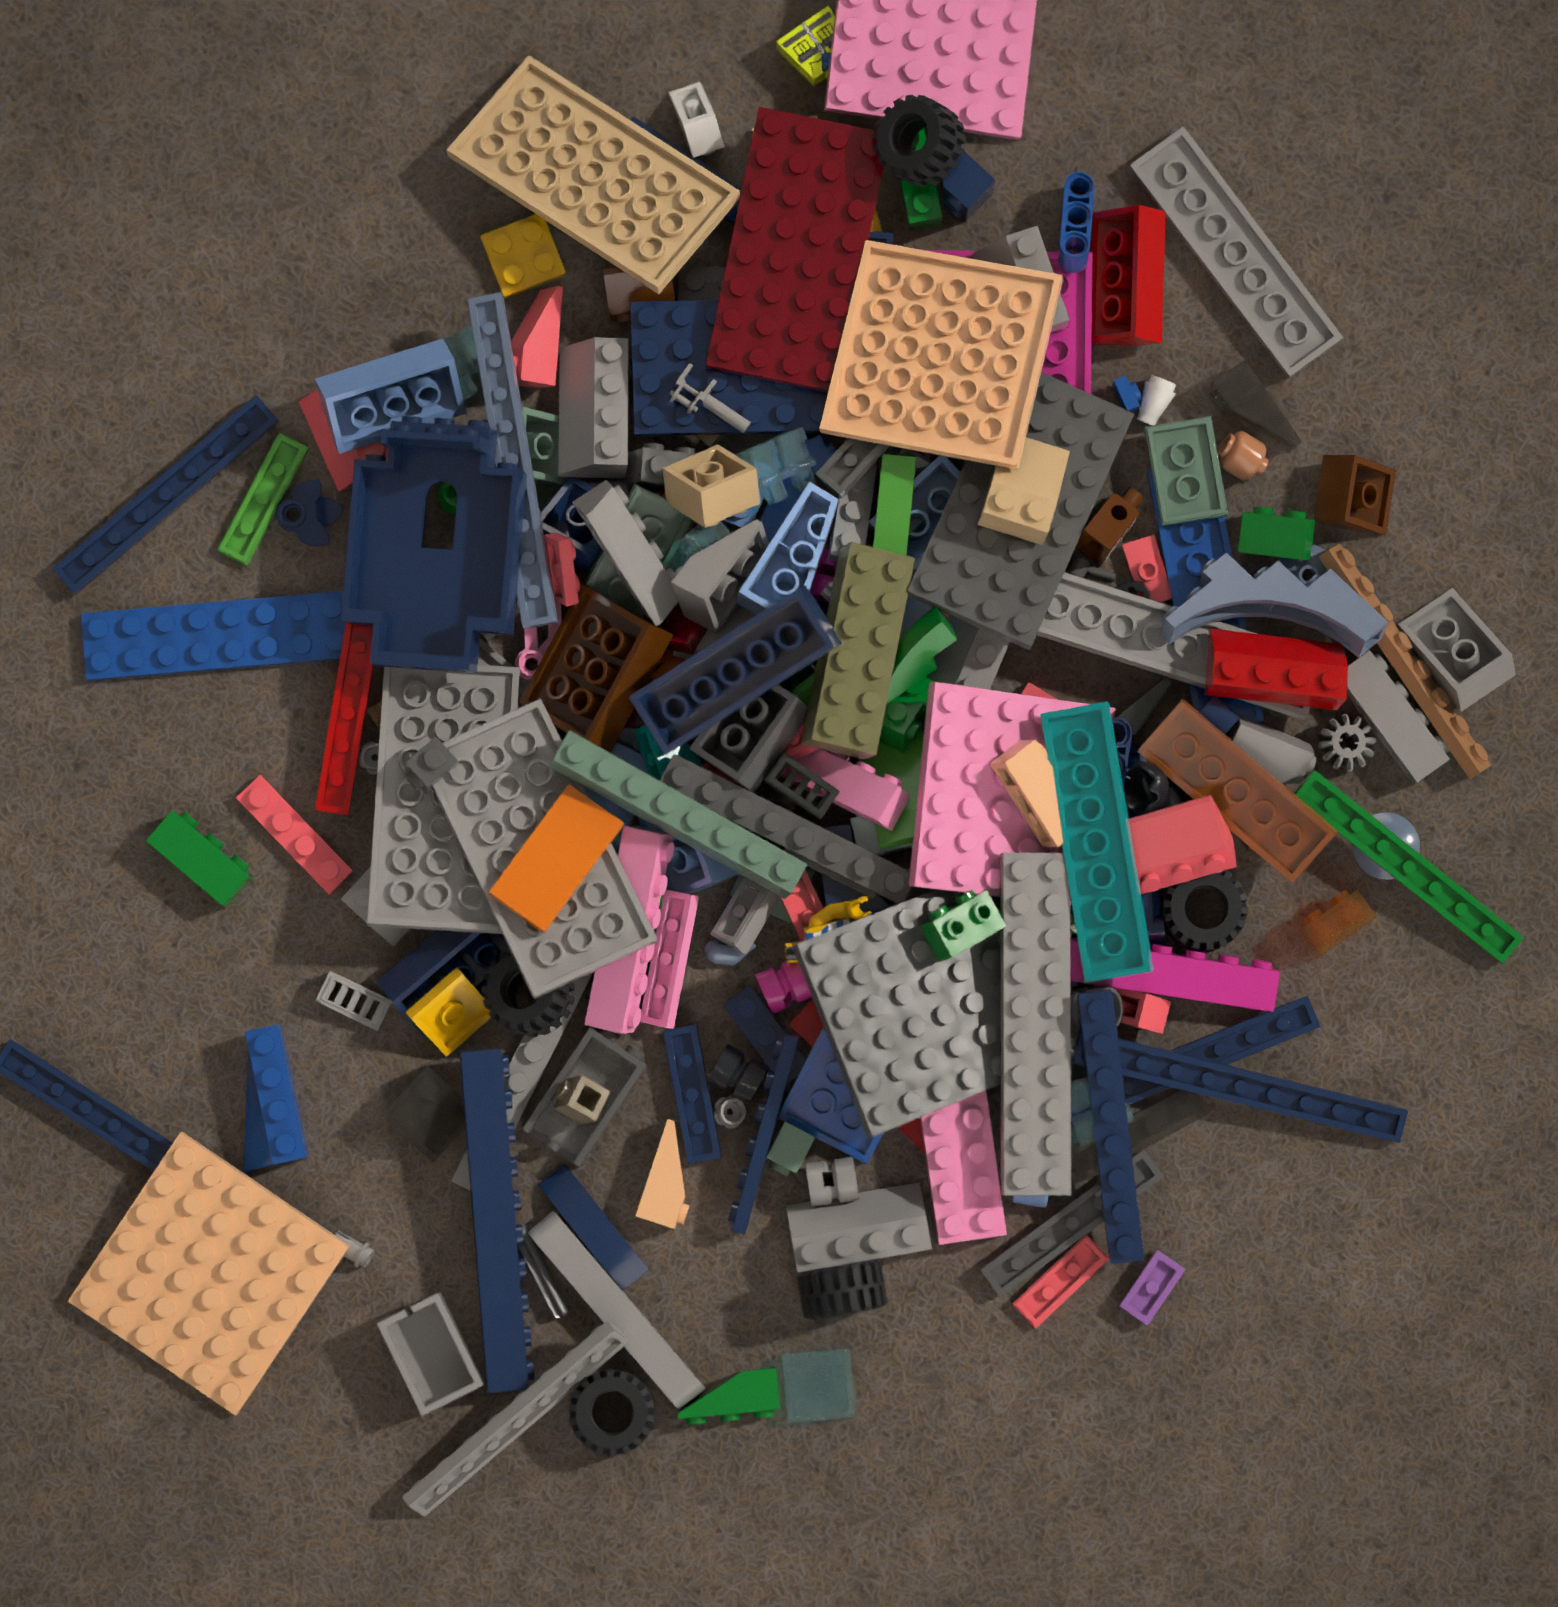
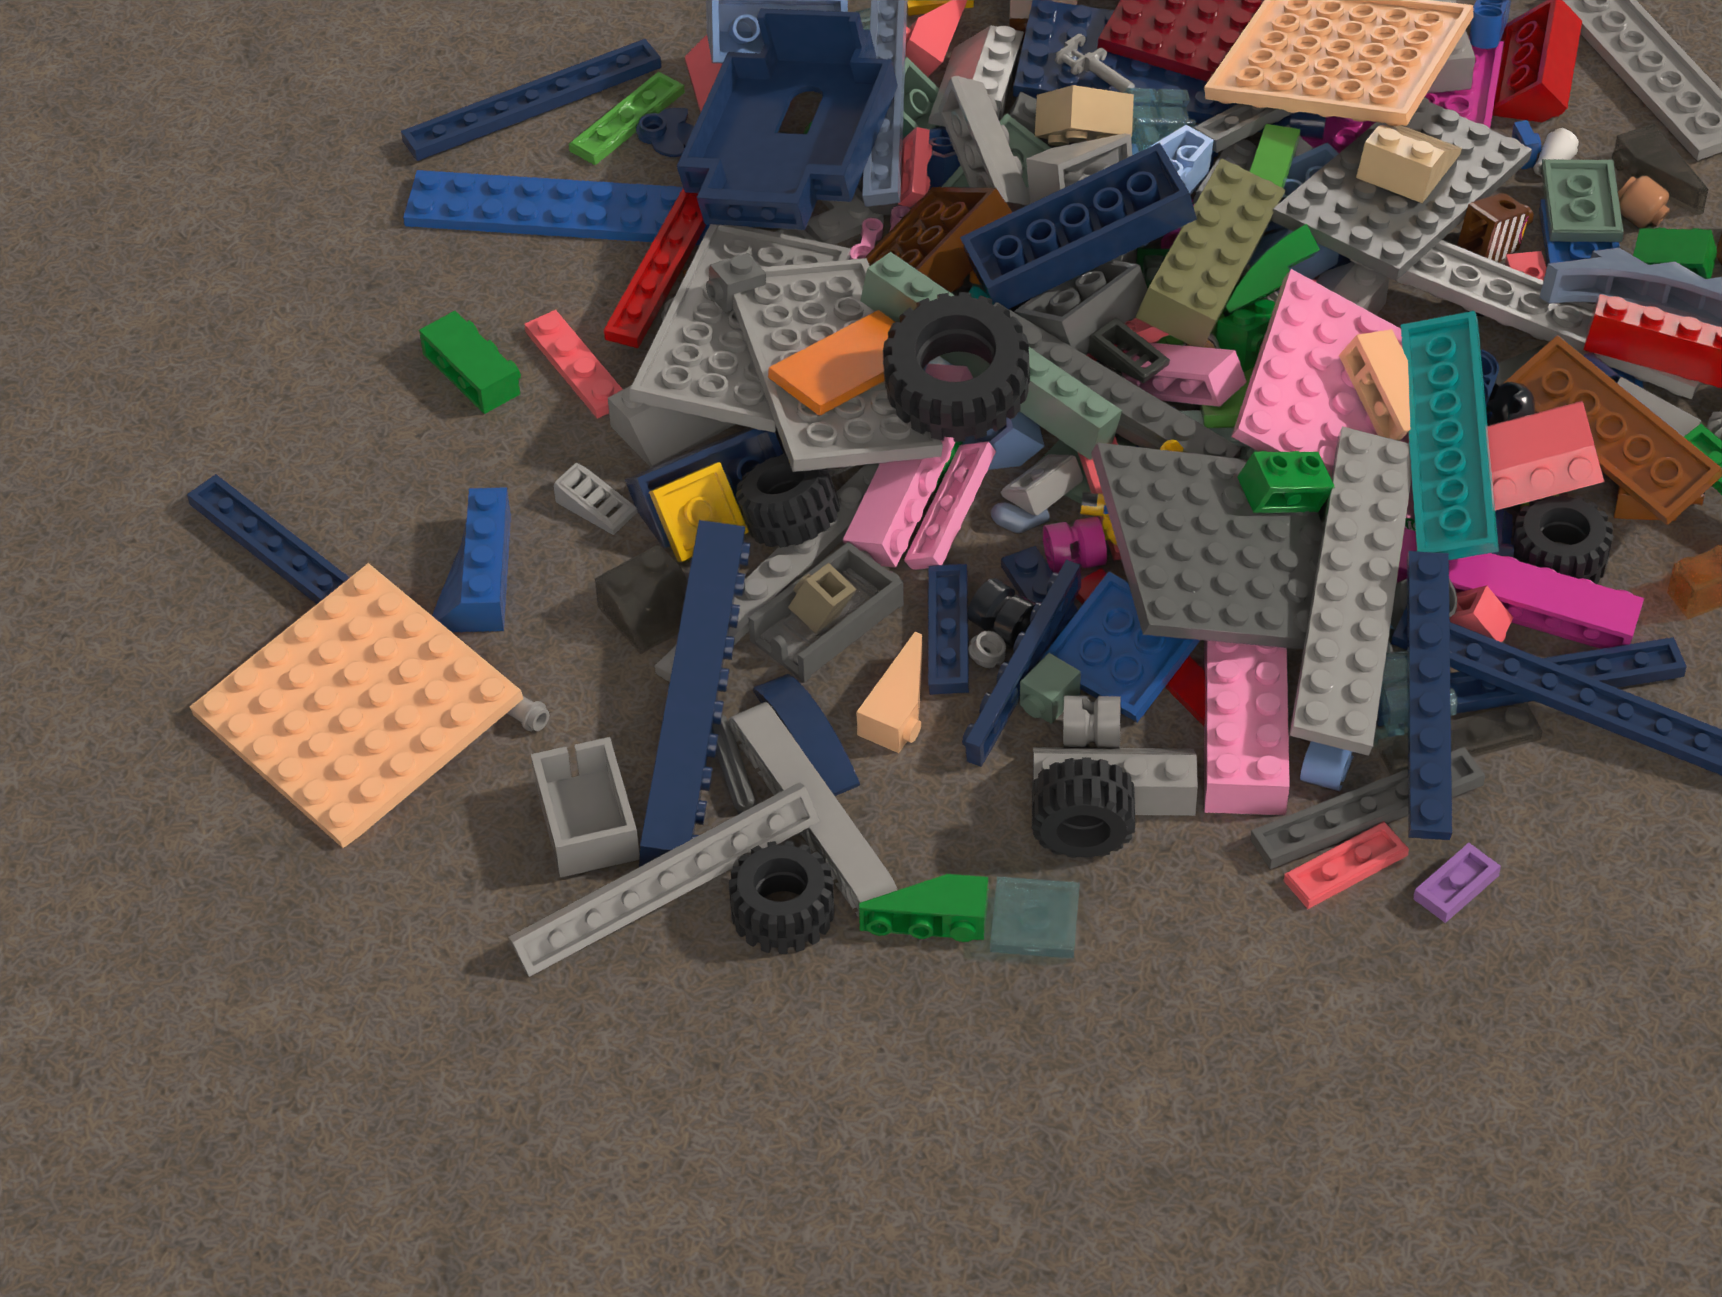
camera: 10 degrees right, 35 degrees down
none -> black tyre [883,292,1030,442]

